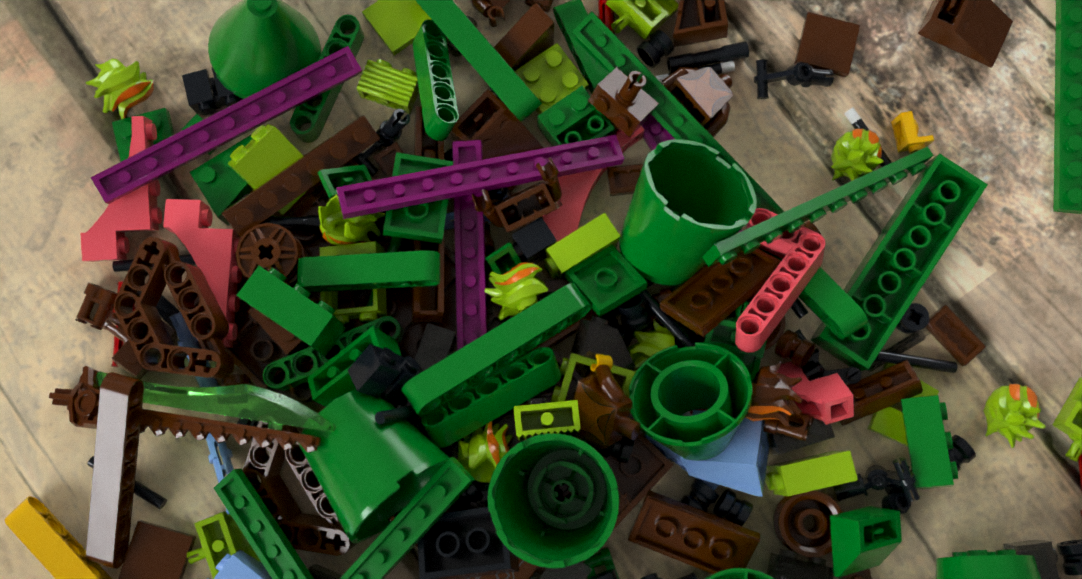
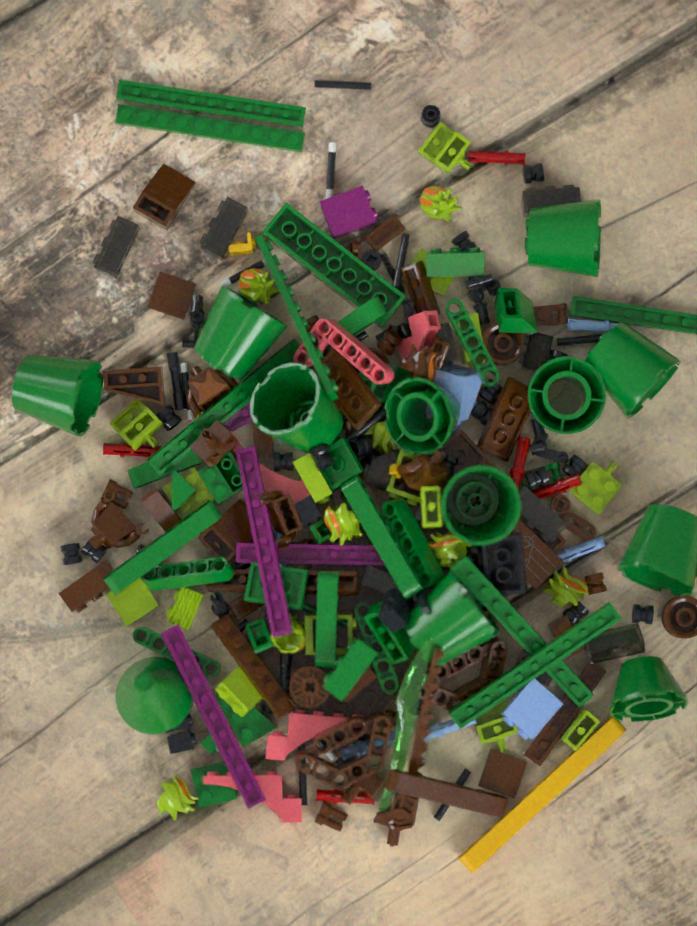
camera: 85 degrees left, 5 degrees up
none -> green slope [172,471,197,511]
none -> green cone [193,285,288,380]
none -> clear smoke brick [200,197,248,260]
none -> black wheel [273,452,294,472]
none -> black wheel [310,445,336,471]
none -> magenta brick [320,186,378,240]
none -> black bar [326,142,337,199]
none -> reddish brown plate [350,235,361,260]
none -> green beam [445,298,499,387]
none -> red pin [509,436,531,492]

